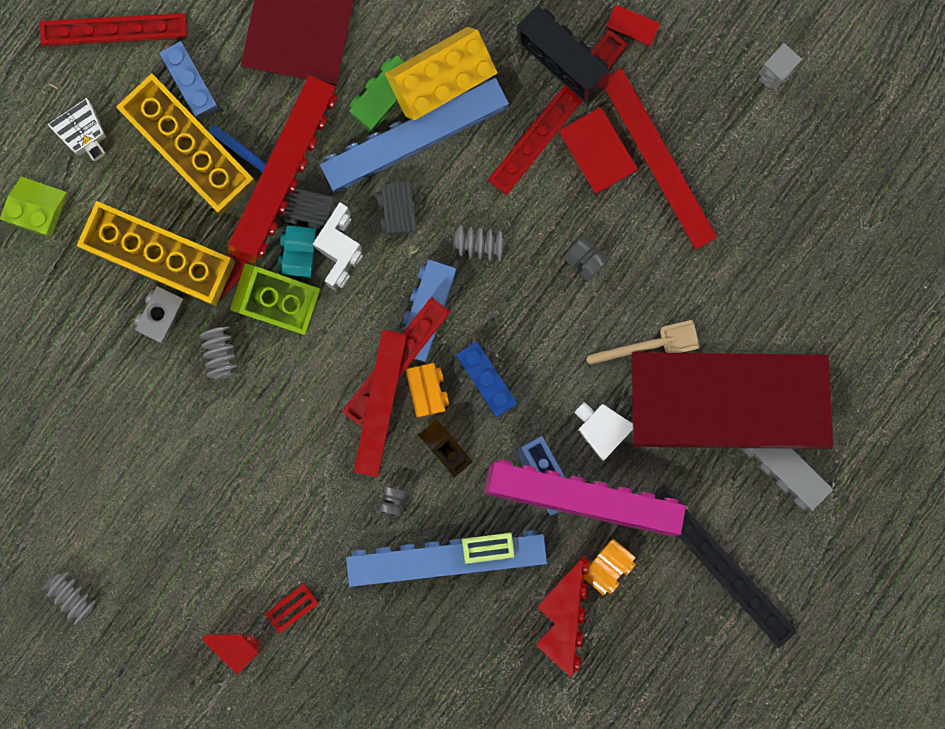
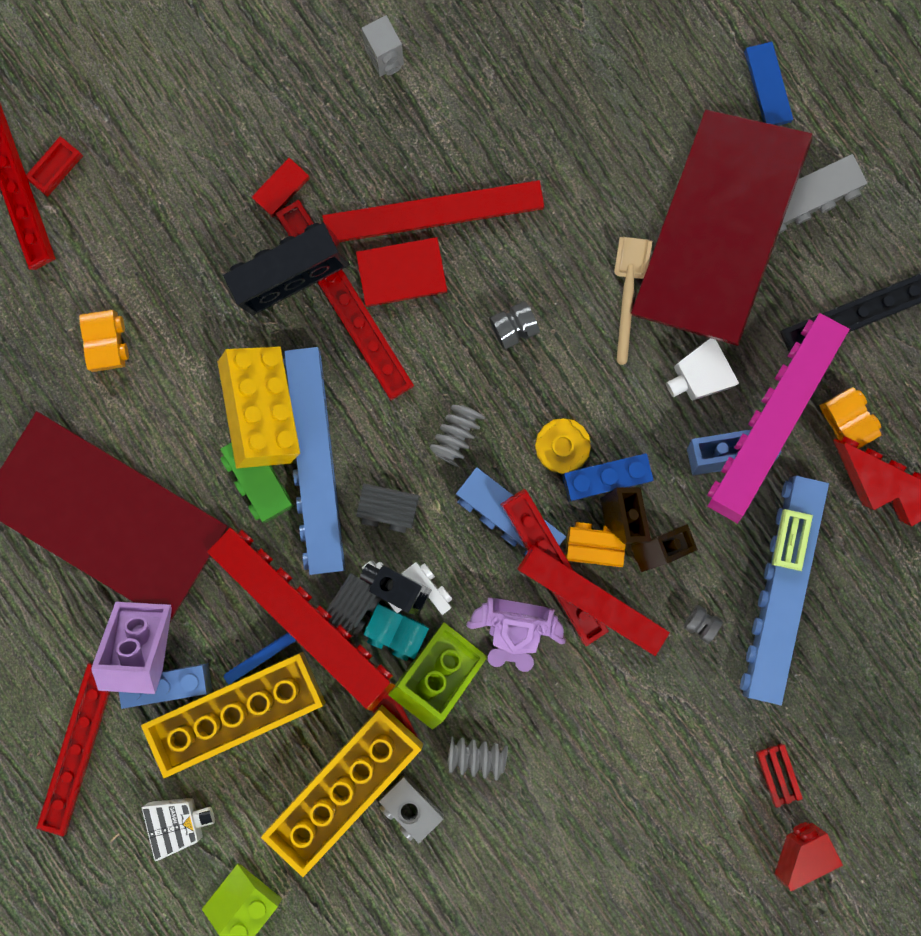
camera: 75 degrees left, 0 degrees up
none -> lavender slope [91,602,172,694]
none -> black torso [360,563,432,616]
none -> lavender piece [466,598,566,672]
none -> yellow tile [535,418,591,474]
none -> dark brown slope [600,487,651,544]
none -> blue tile [744,41,793,126]

